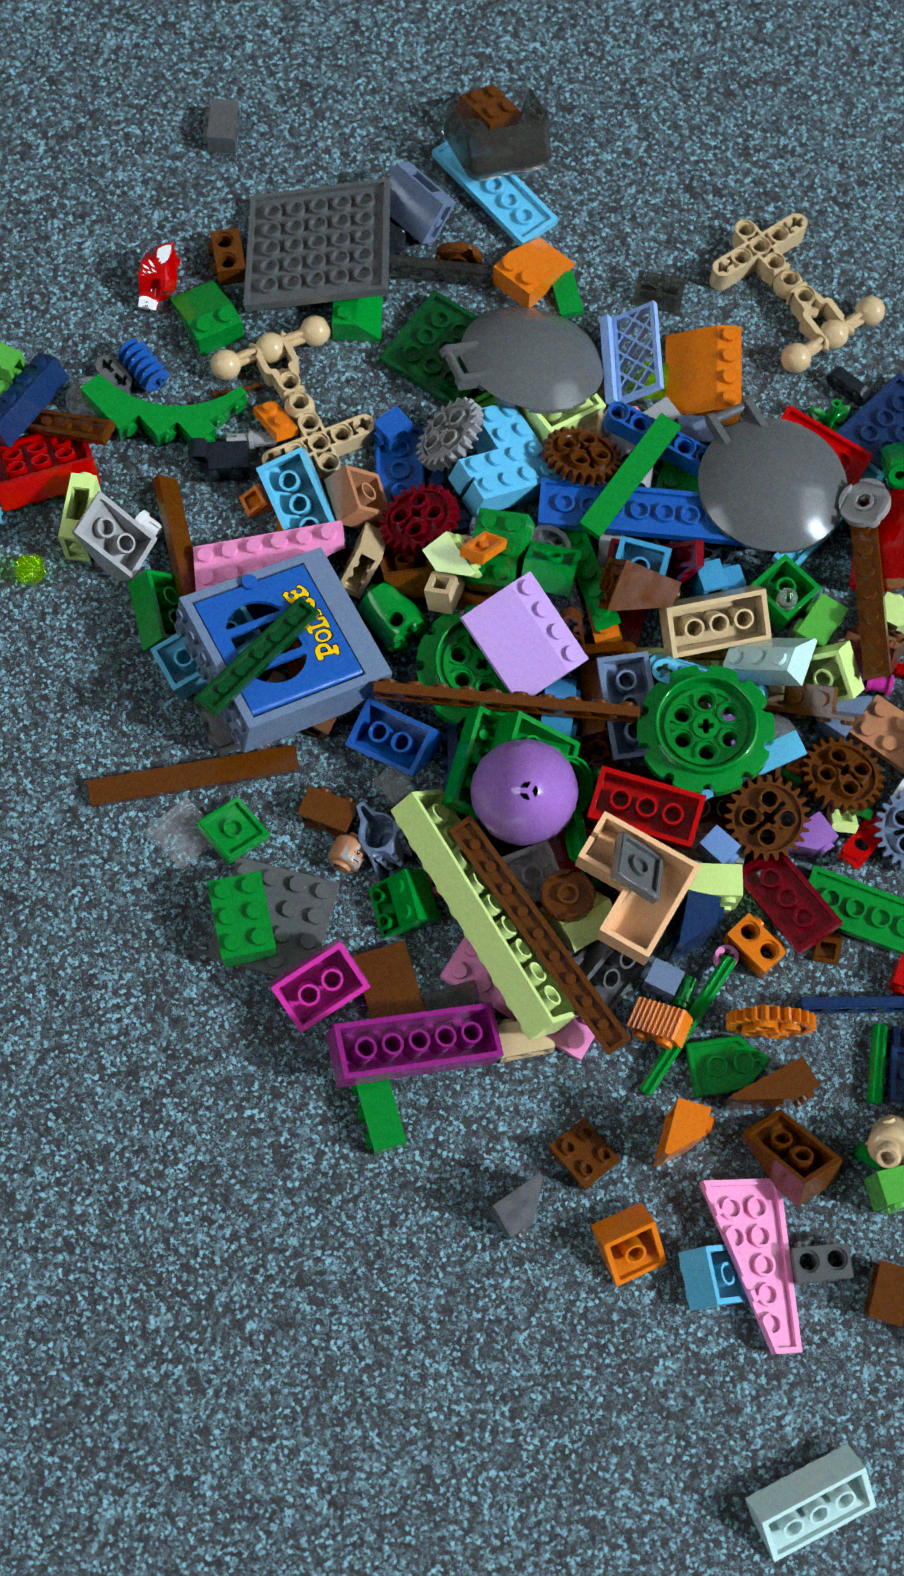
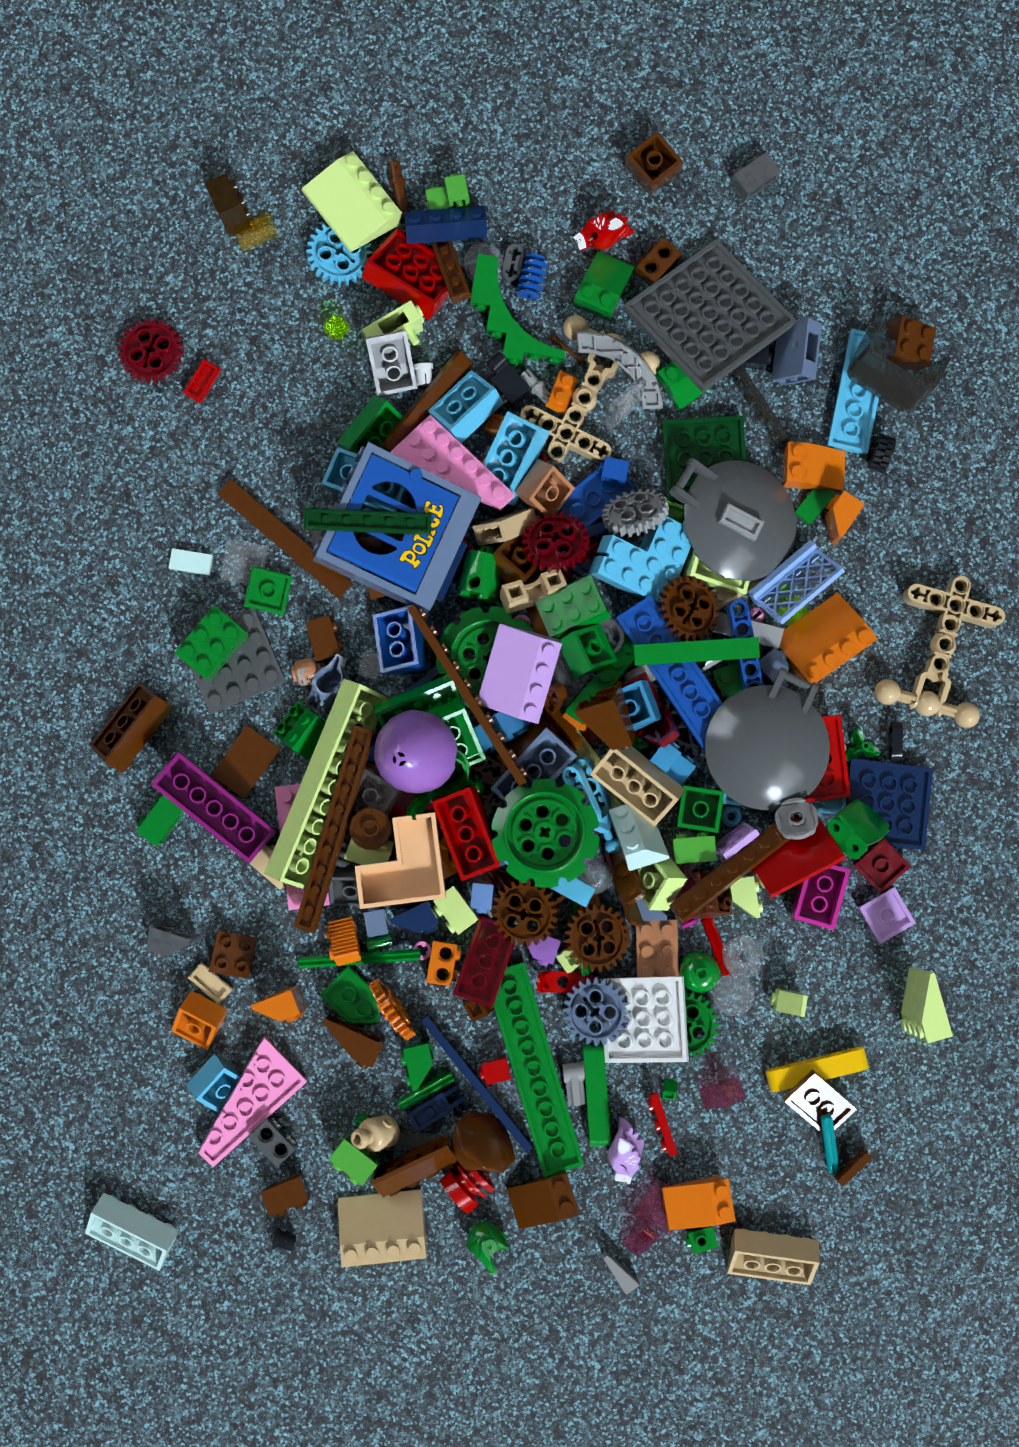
camera: 55 degrees right, 15 degrees up
dark pink brick [270,937,370,1033] -> none
yellowish green slope [422,531,483,578] -> none
clear smoke tile [422,979,482,1011] -> none
reddish brown tile [435,242,483,273] -> none
orange plate [459,531,508,565] -> none
dark grey tile [610,831,664,904] -> none
clear smoke hinge [632,270,686,314] -> none
reddish brown slope [742,1109,842,1207] -> none
clear hinge [776,588,798,610] -> none
none -> reddish brown slope [89,681,173,773]
none -> light aqua tile [169,548,213,576]
none -> tan tile [188,962,234,1004]
none -> green slope [400,1039,434,1091]
none -> medium azure slope [428,370,504,443]
none -> light grey tile [577,330,663,409]
none -> clear tile [605,376,646,430]
none -> reddish brown brick [625,131,683,196]
none -> lavender plate [715,821,760,860]
none -> light grey tile [718,503,764,541]
none -> dark azure plate [721,806,742,827]
none -> orange slope [825,490,865,545]
none -> black tyre [867,433,897,474]

